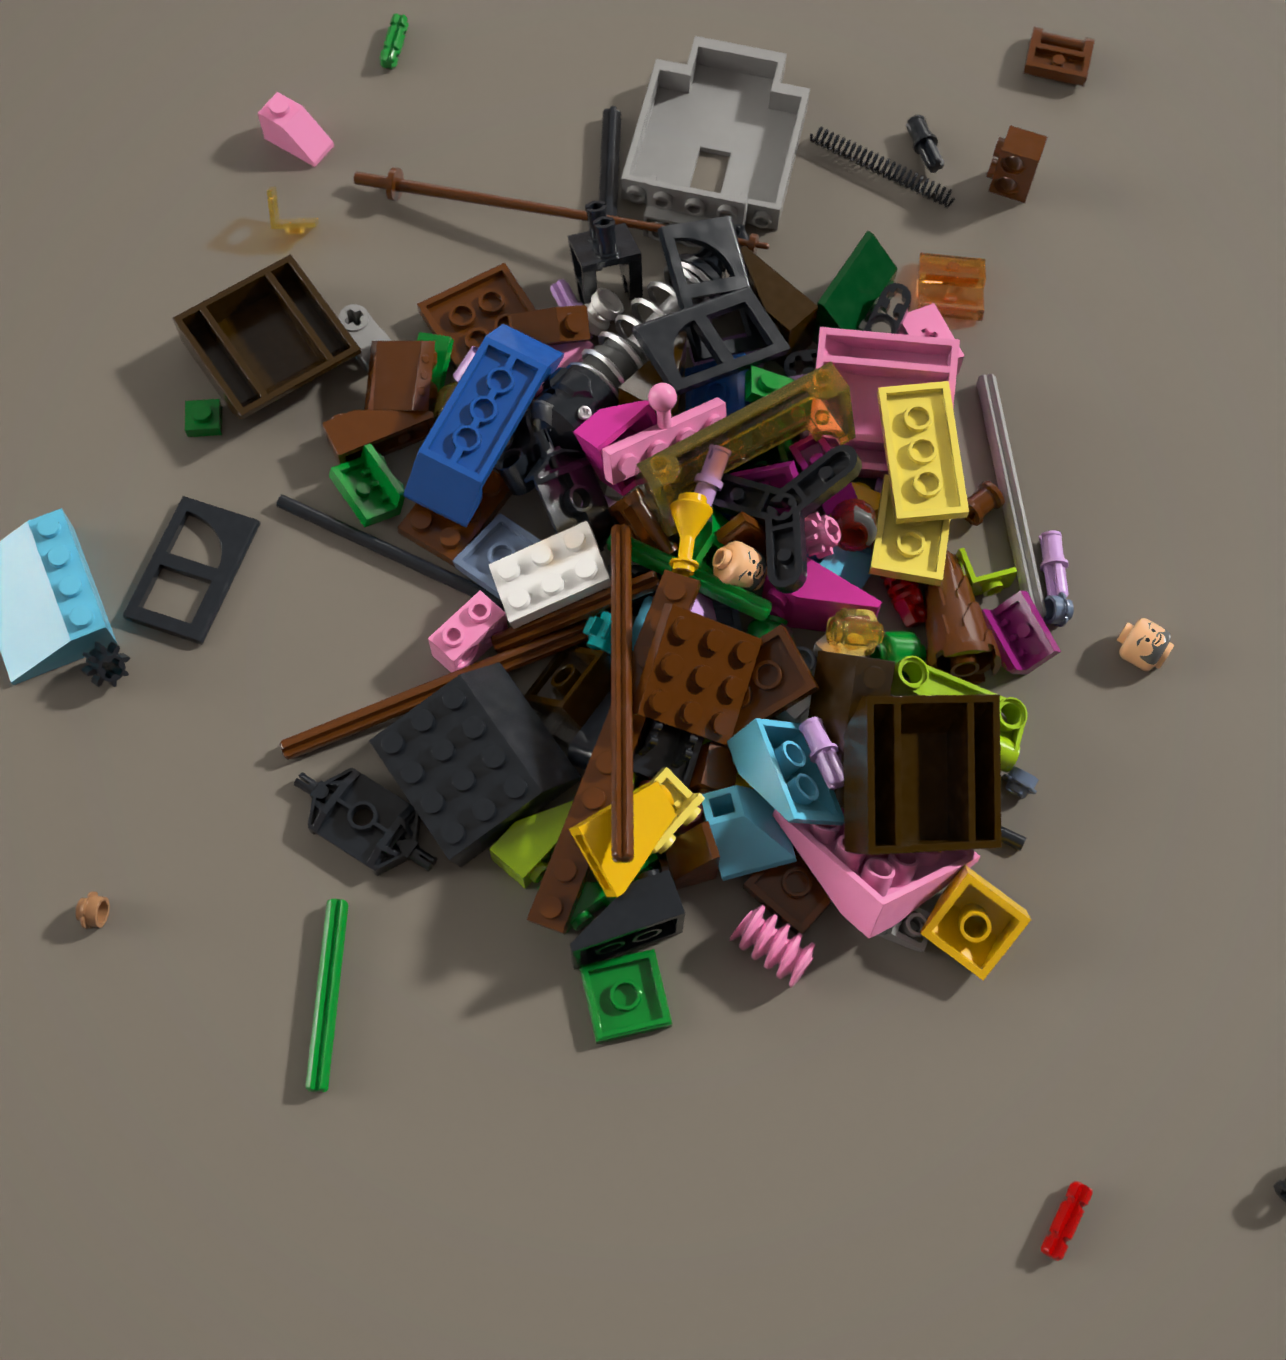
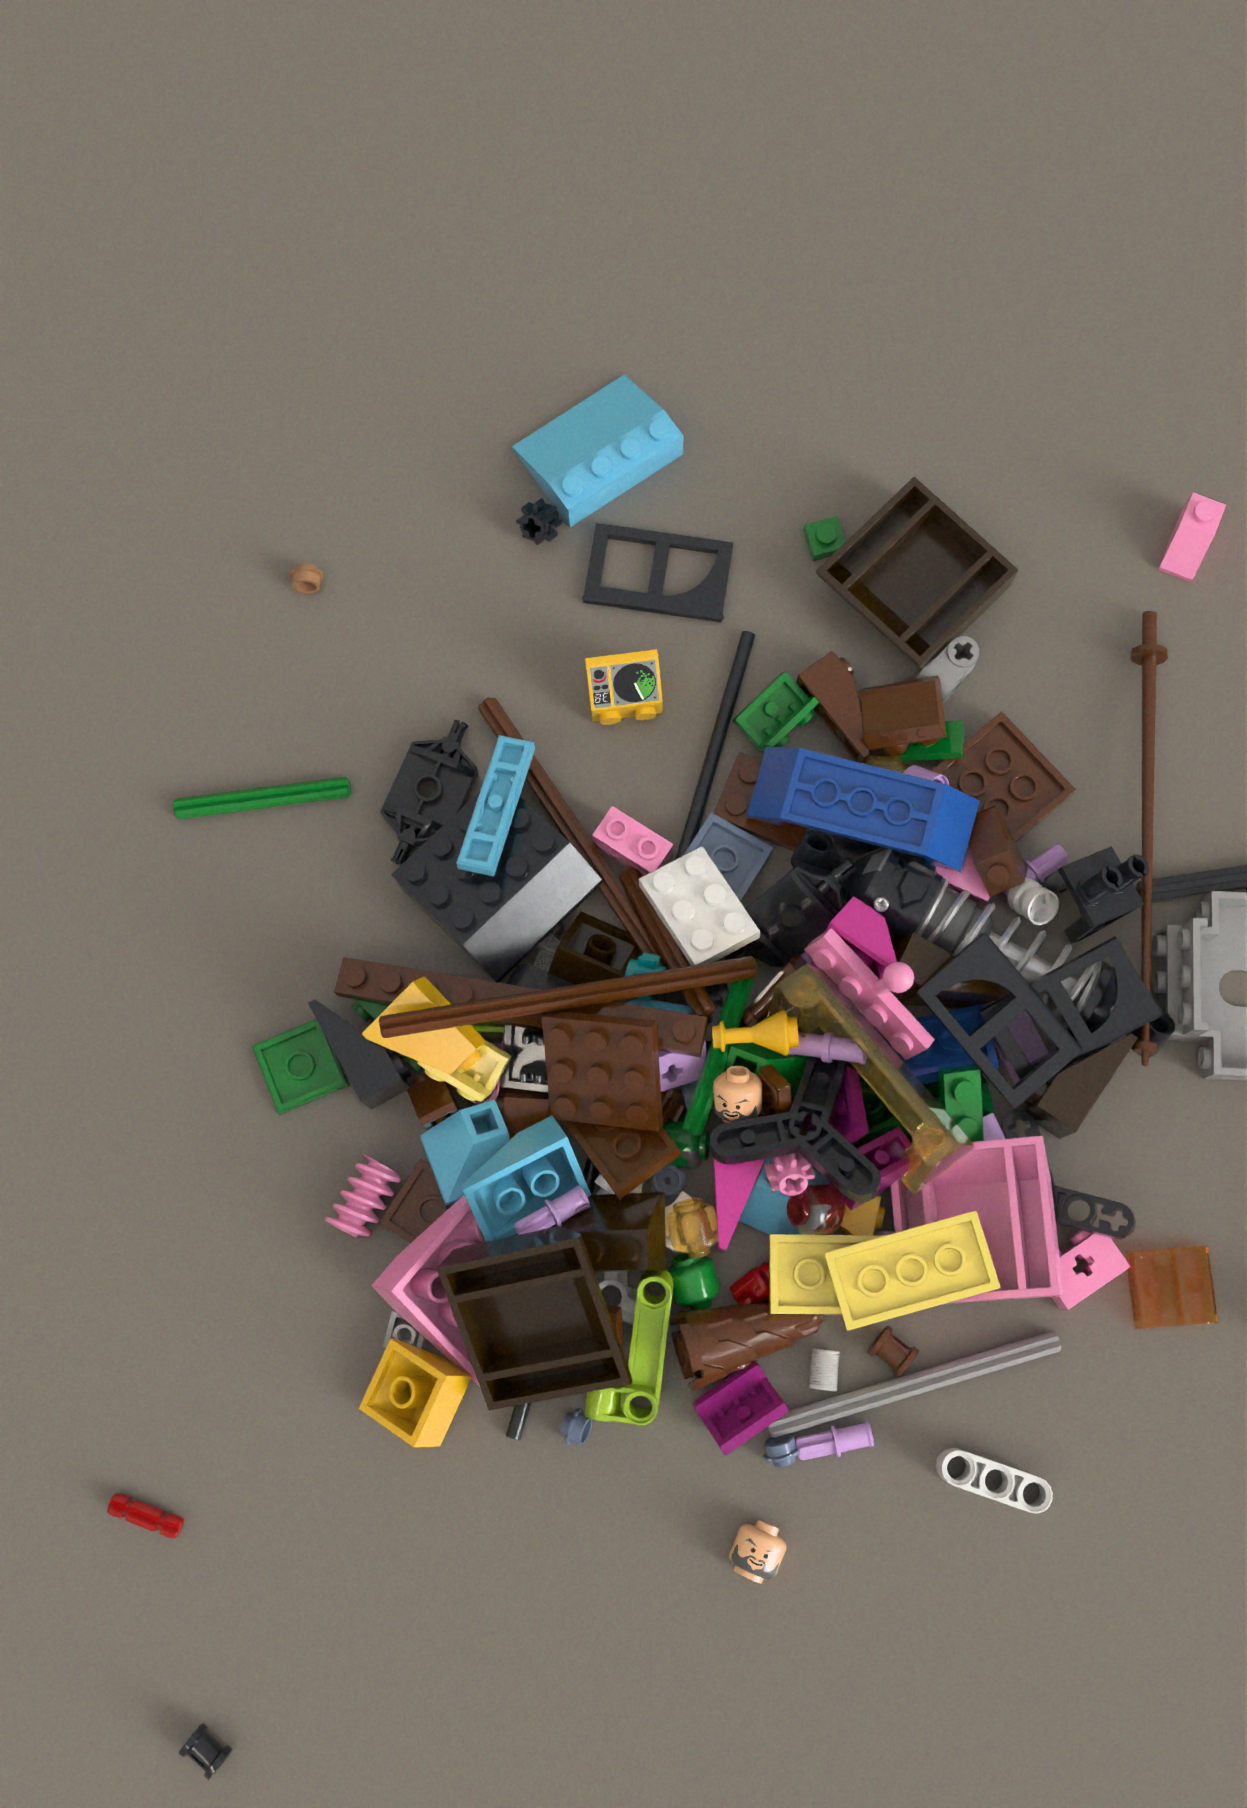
camera: 85 degrees right, 10 degrees up
clear yellow bracket [267,187,319,234] -> none
lime slope [489,801,573,889] -> none
dark green slope [812,231,898,344] -> none
lime bracket [956,548,1018,596] -> none
none -> medium azure plate [456,735,535,876]
none -> slope [585,649,663,725]
none -> white piece [809,1349,840,1391]
none -> white beam [936,1448,1053,1514]

